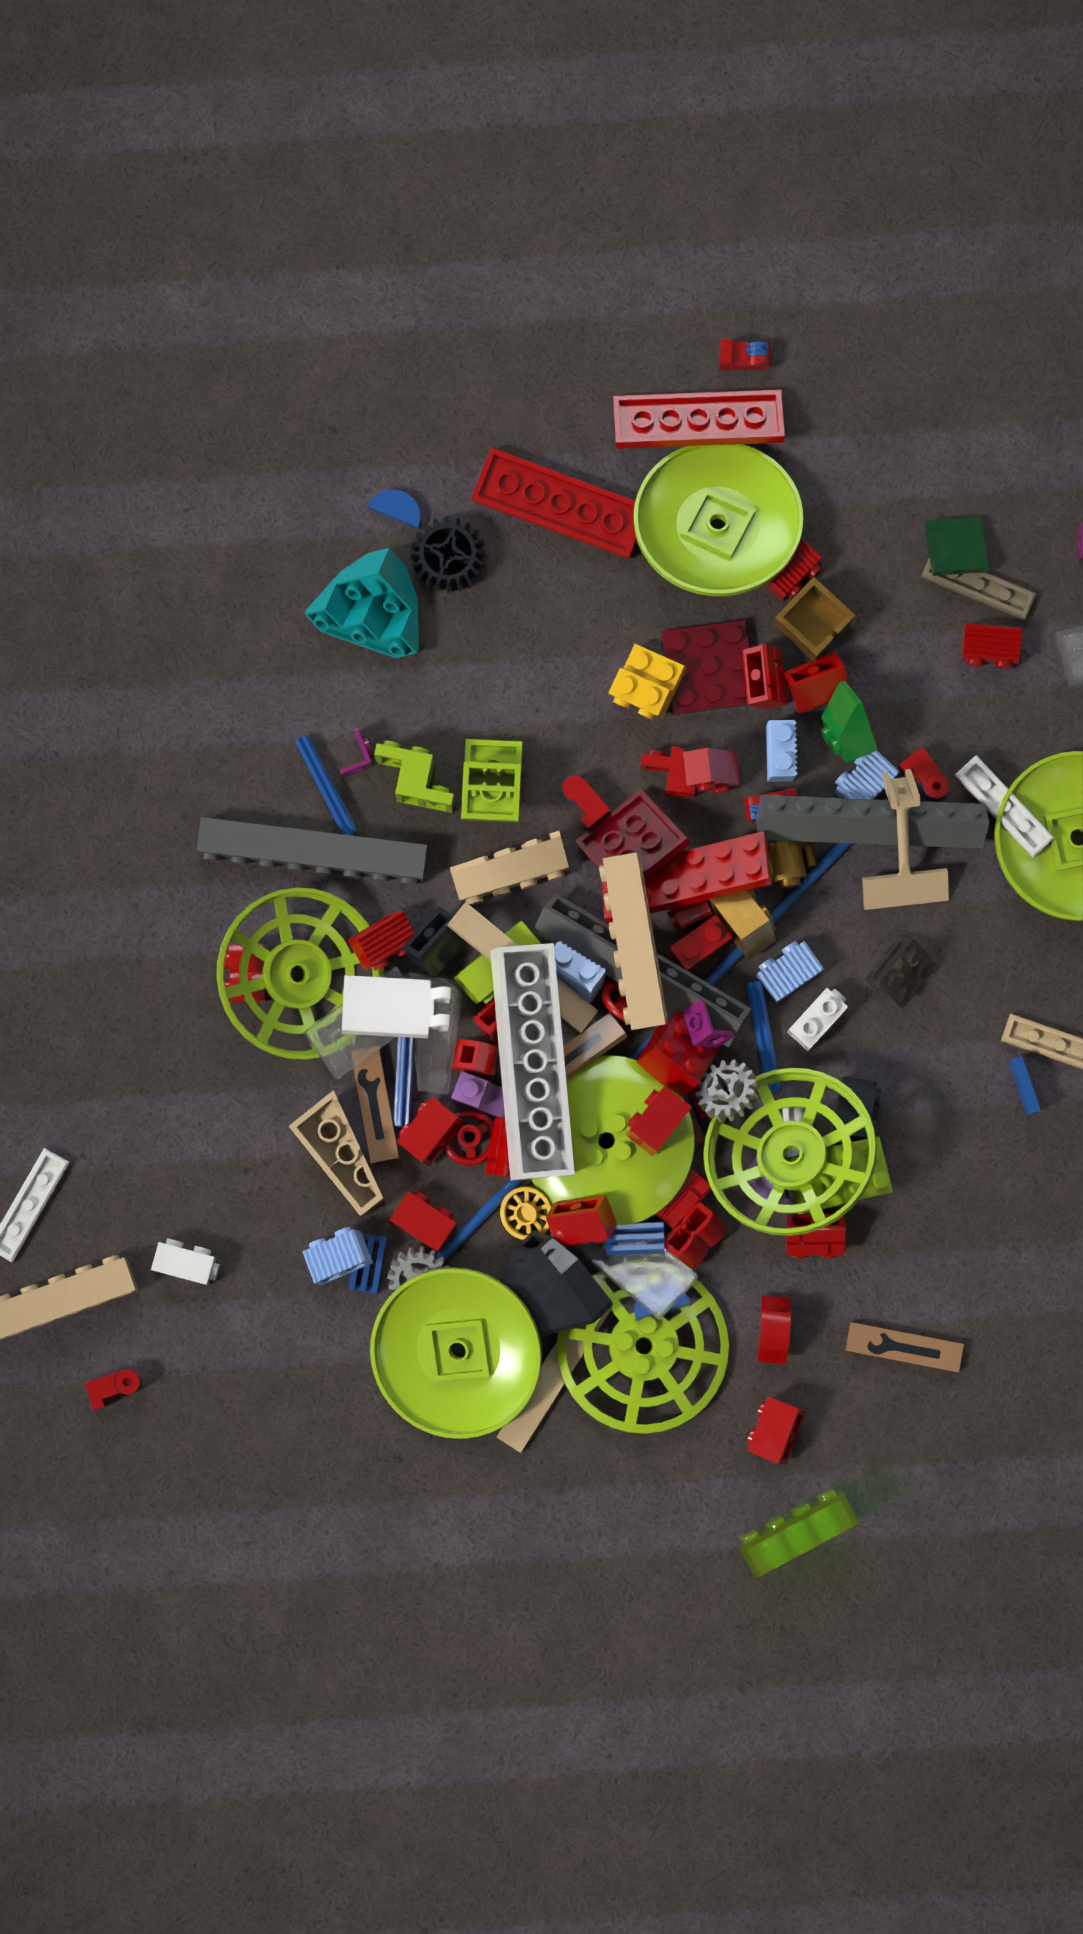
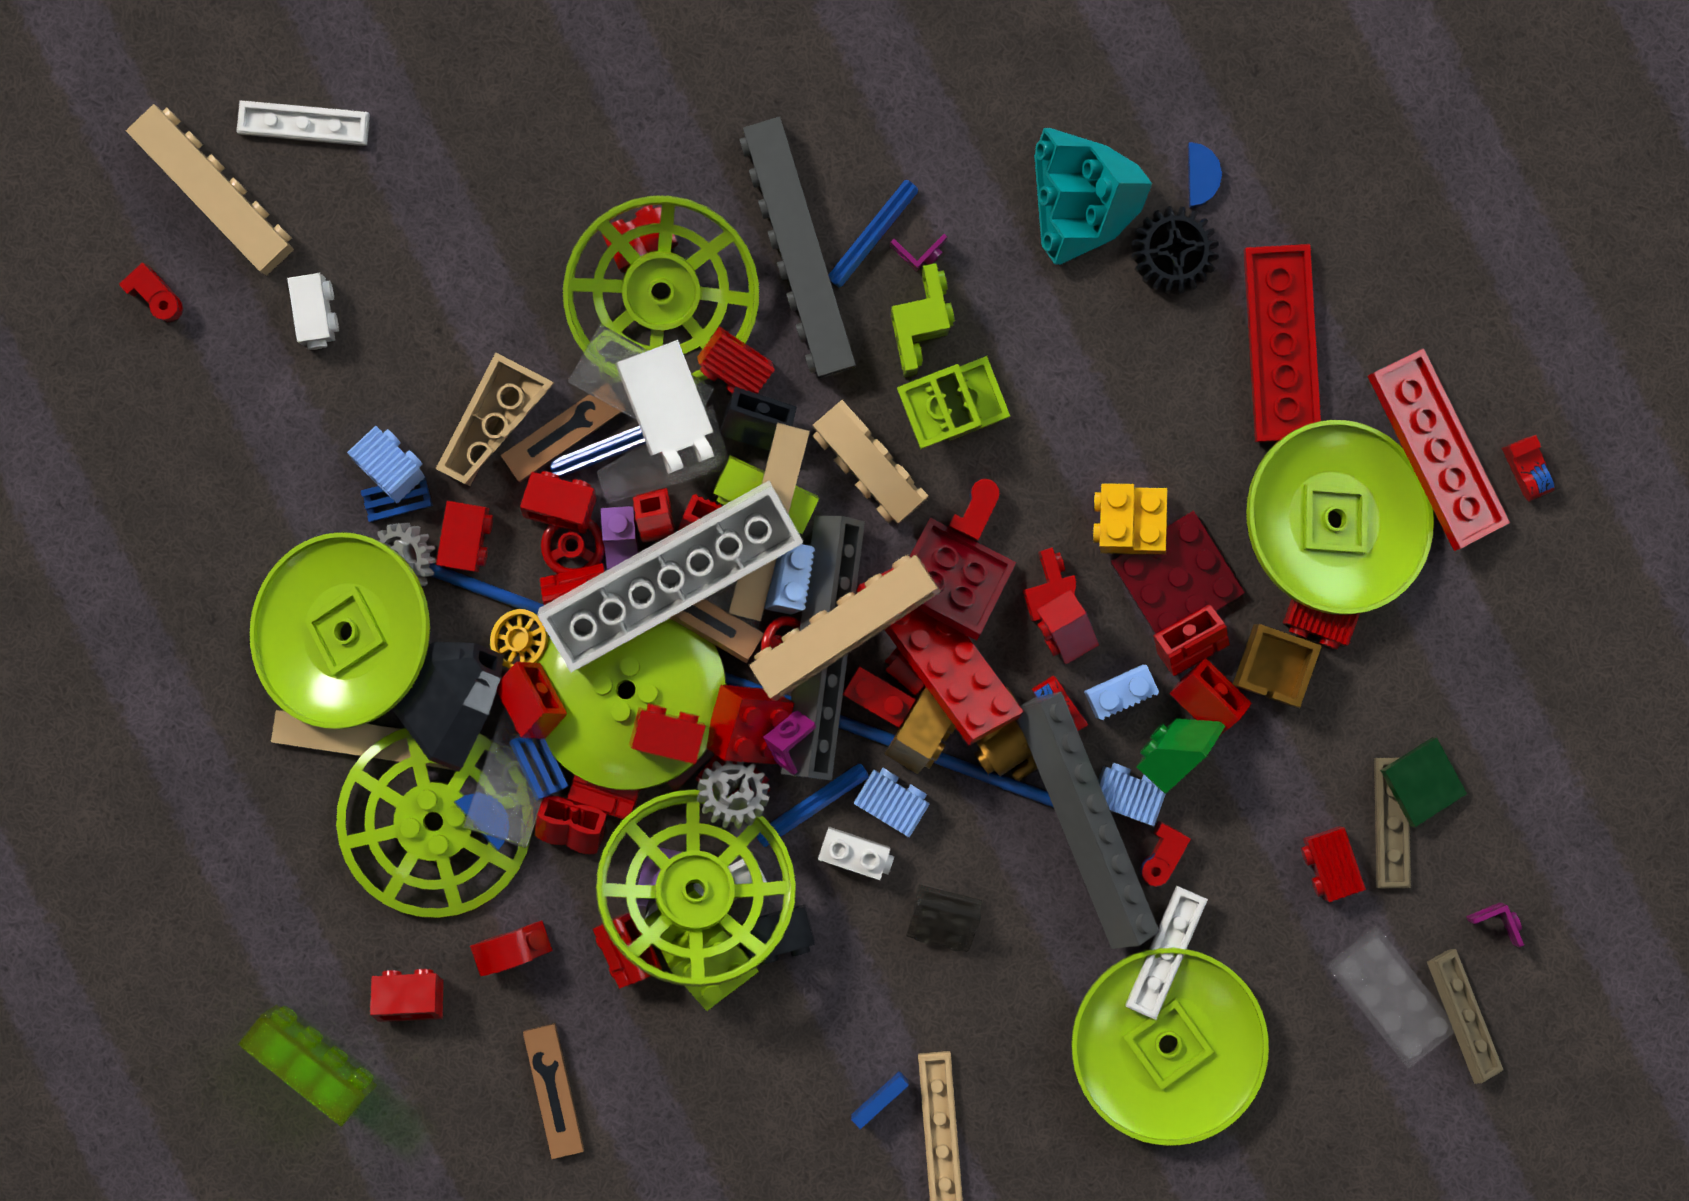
camera: 70 degrees right, 5 degrees up
tan piece [862,769,949,910] -> none

